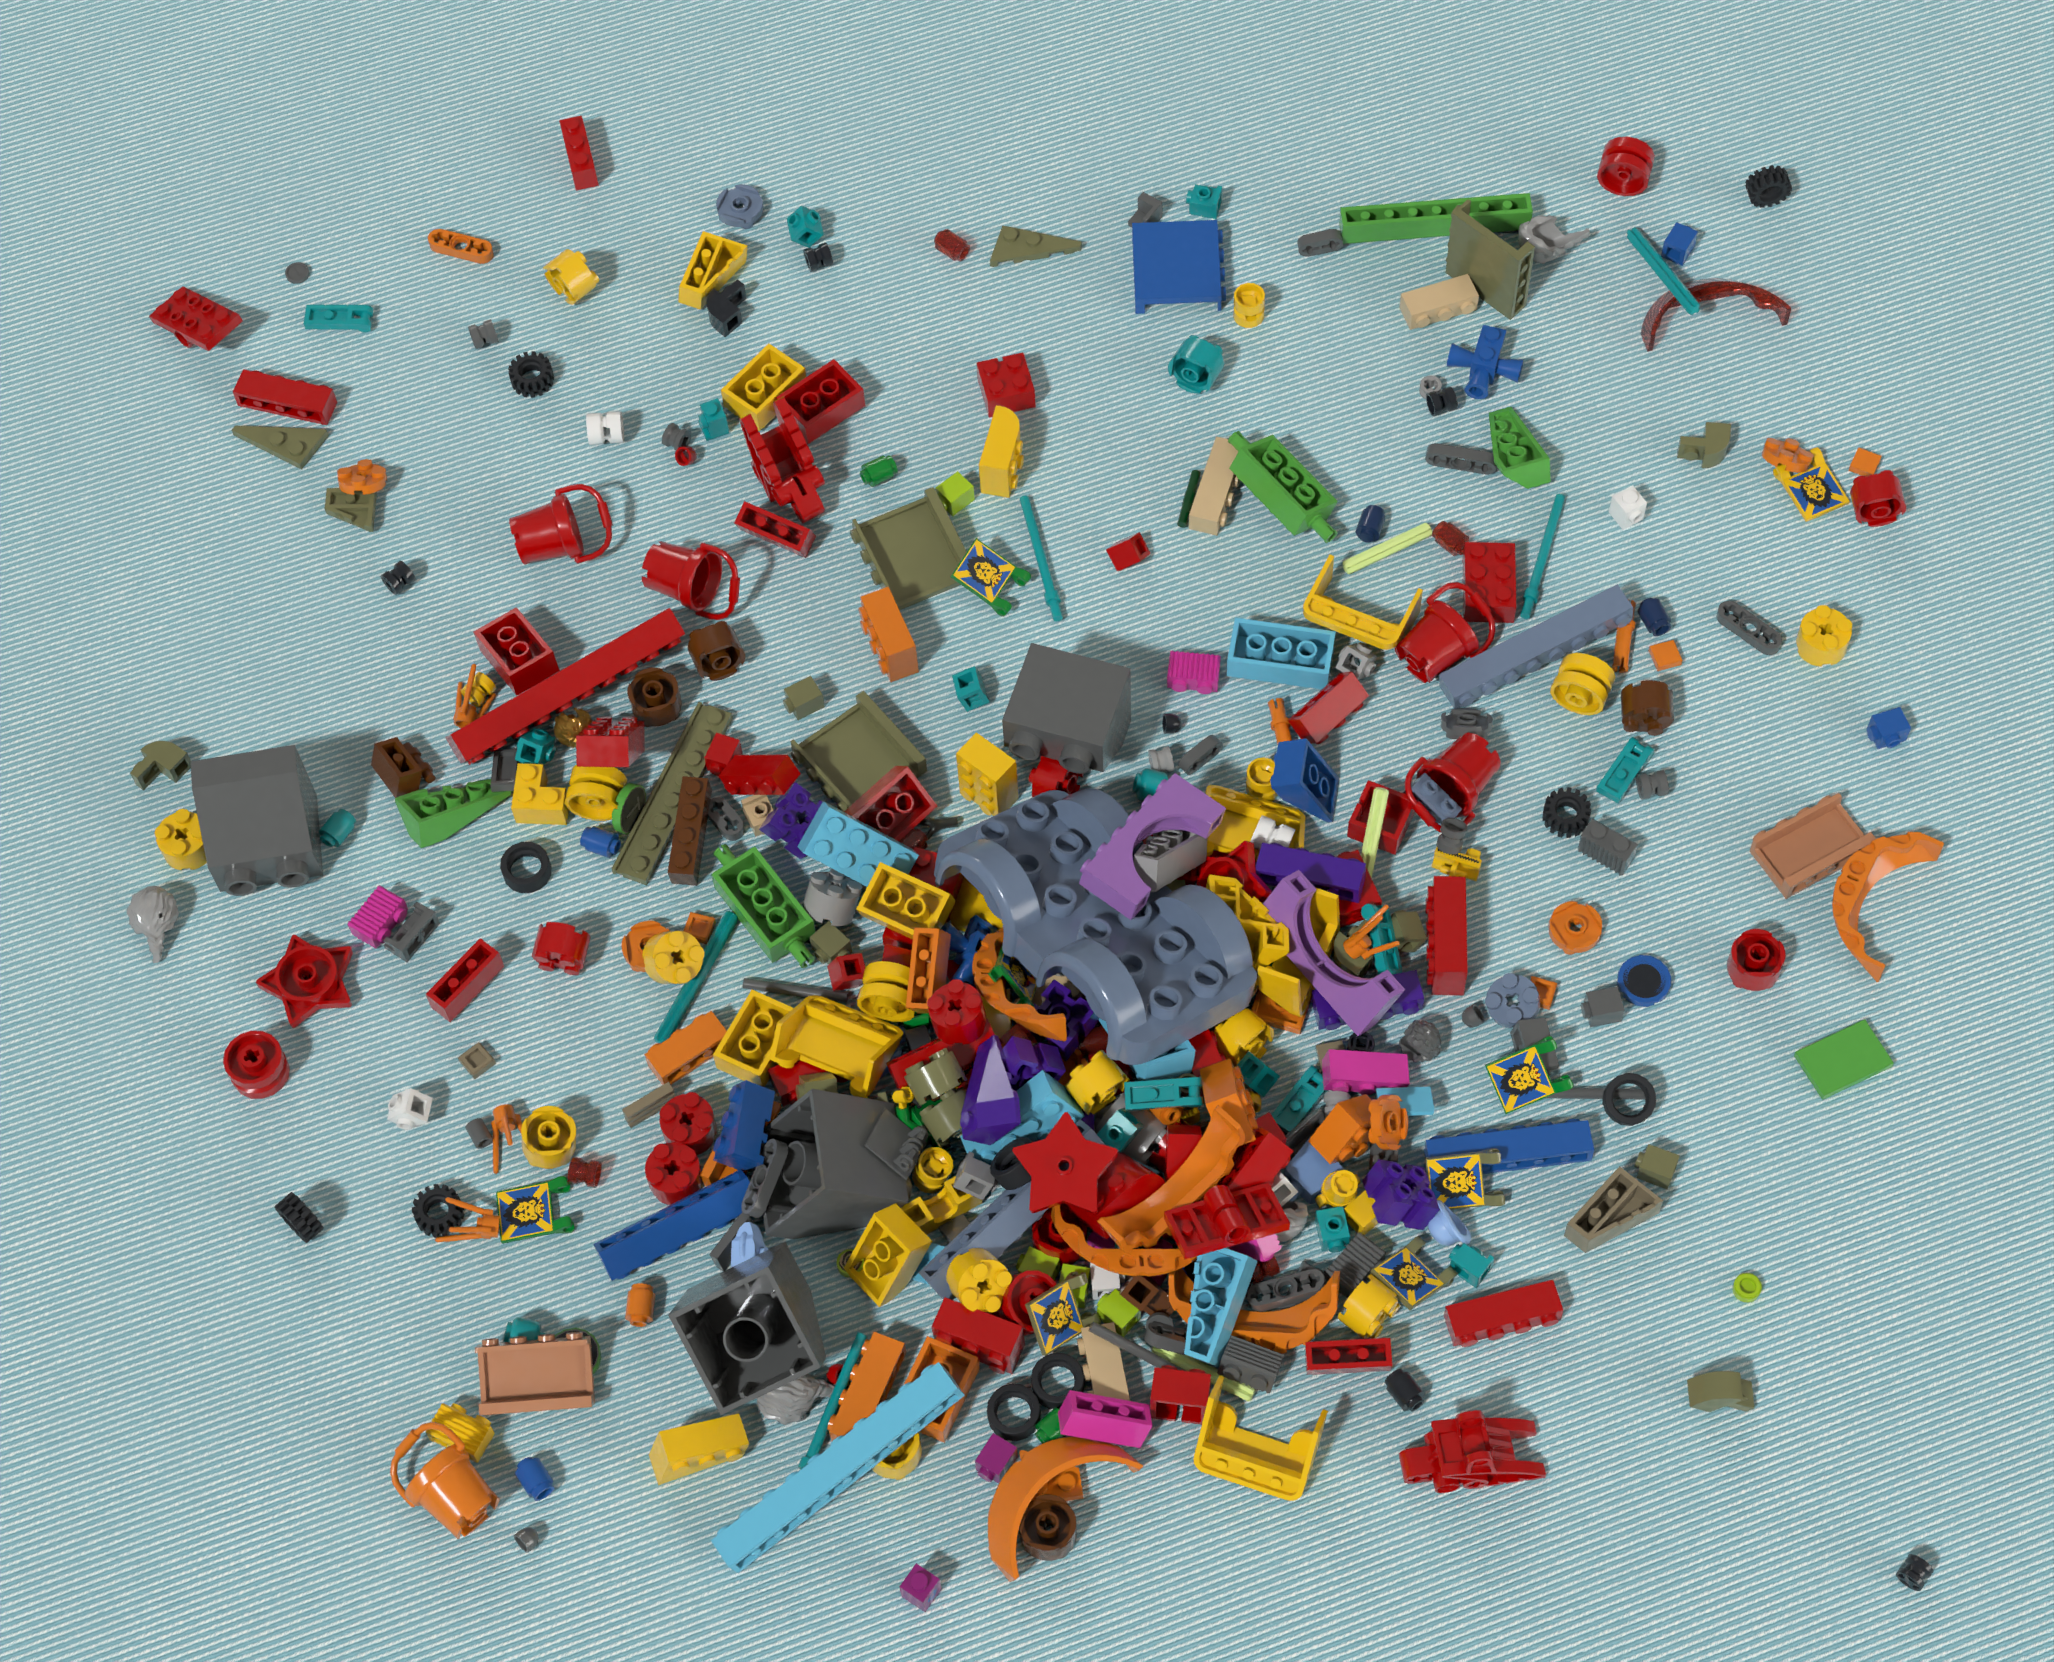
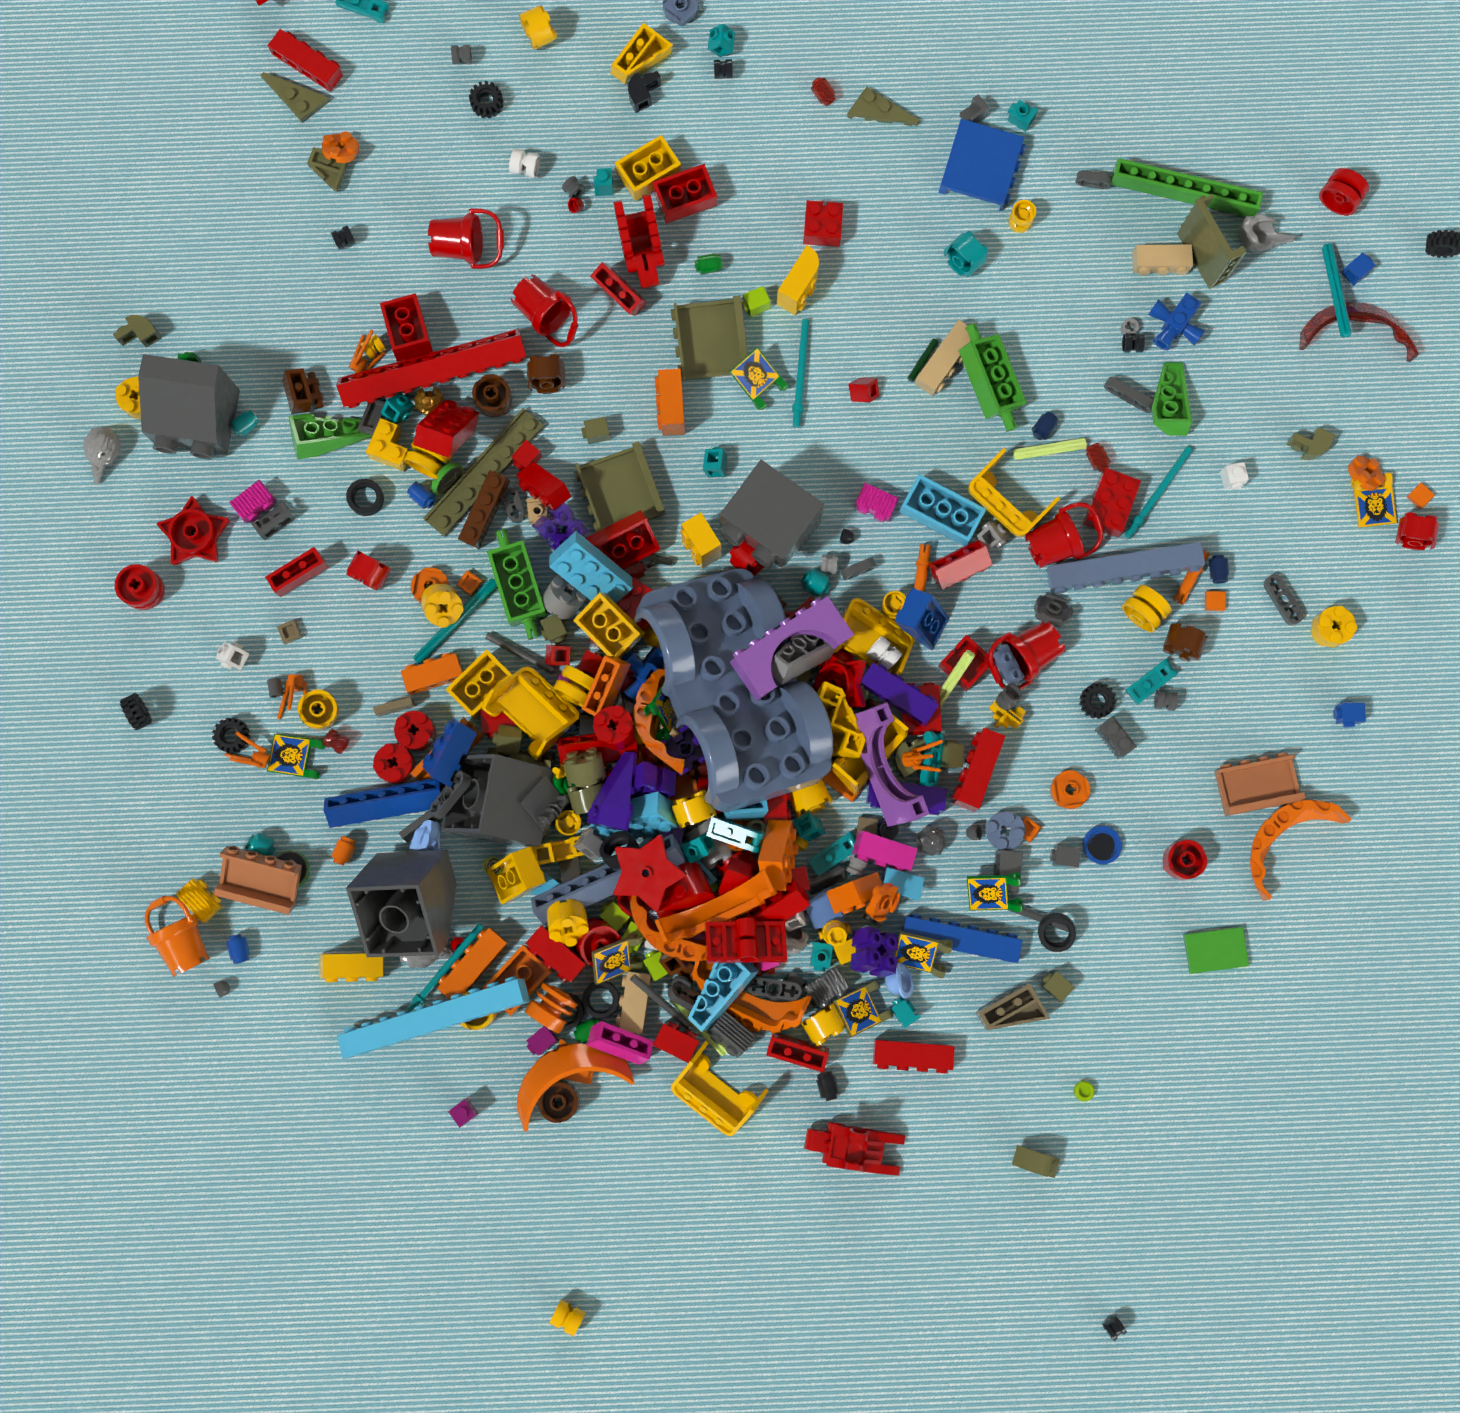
camera: 15 degrees right, 20 degrees up
none -> orange wheel [524,982,578,1034]

